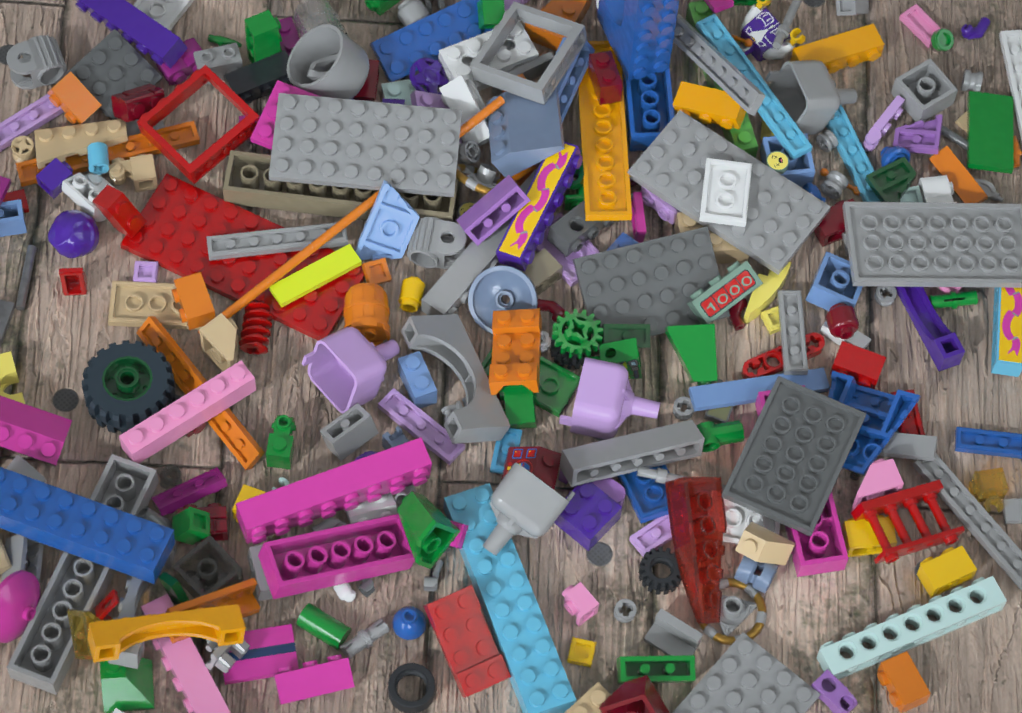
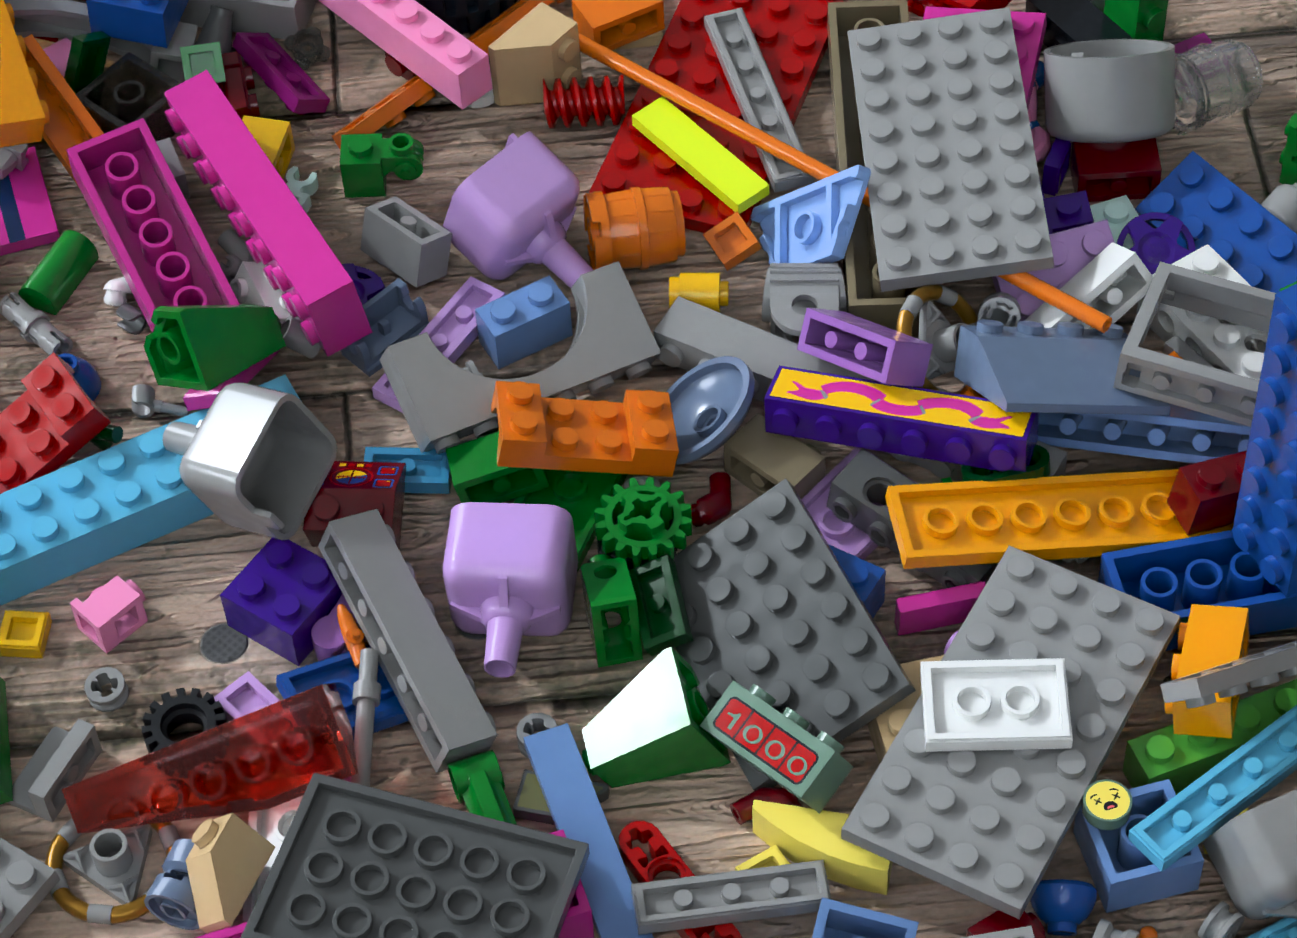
camera: 90 degrees right, 10 degrees down
none -> orange helmet [337,604,366,670]

